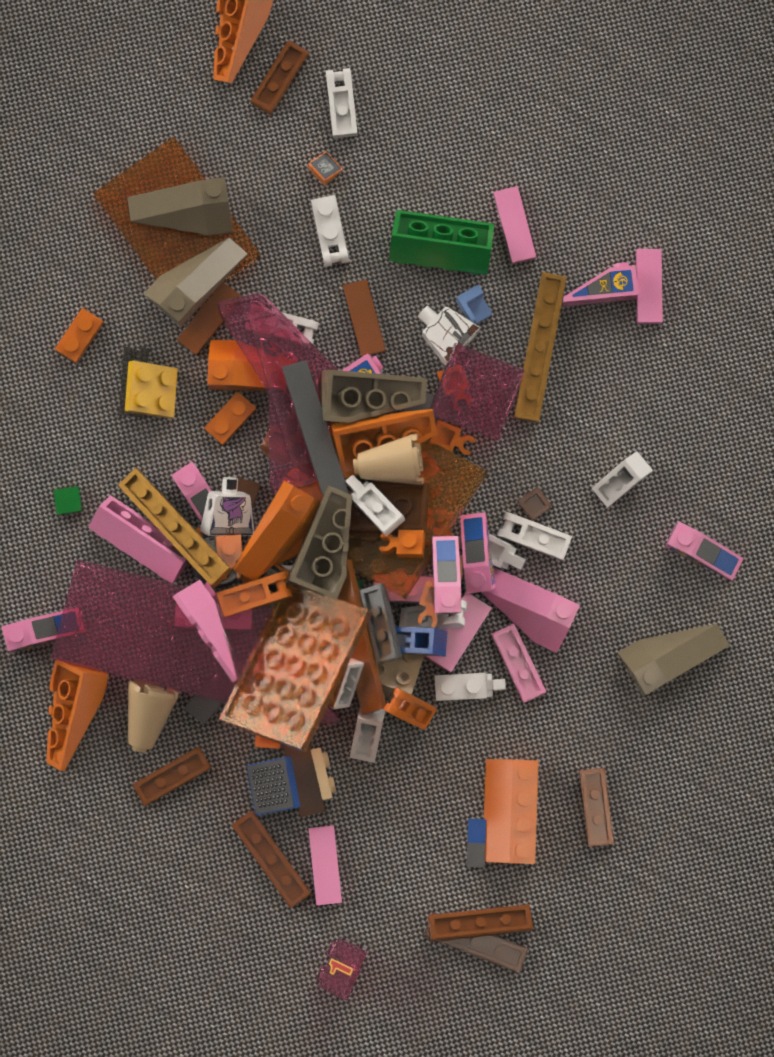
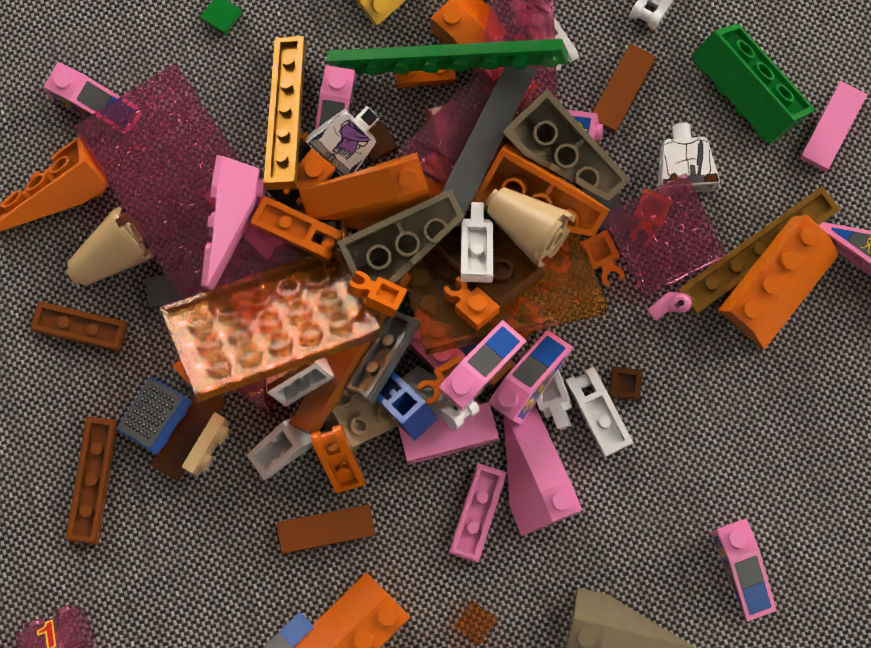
camera: 45 degrees right, 5 degrees down
bright pink brick [88,495,188,584] -> none
bright pink tile [308,825,342,905] -> none
white hinge [434,673,506,701] -> none
medium blue panel [456,284,492,324] -> none
white arch [592,451,653,508] -> none
none -> dark orange tile [277,504,376,554]
none -> green plate [326,39,568,76]
none -> orange plate [346,271,407,318]
none -> clear orange tile [454,600,498,645]
none -> bright pink arm [647,292,692,321]
none -> orange slope [717,215,839,350]

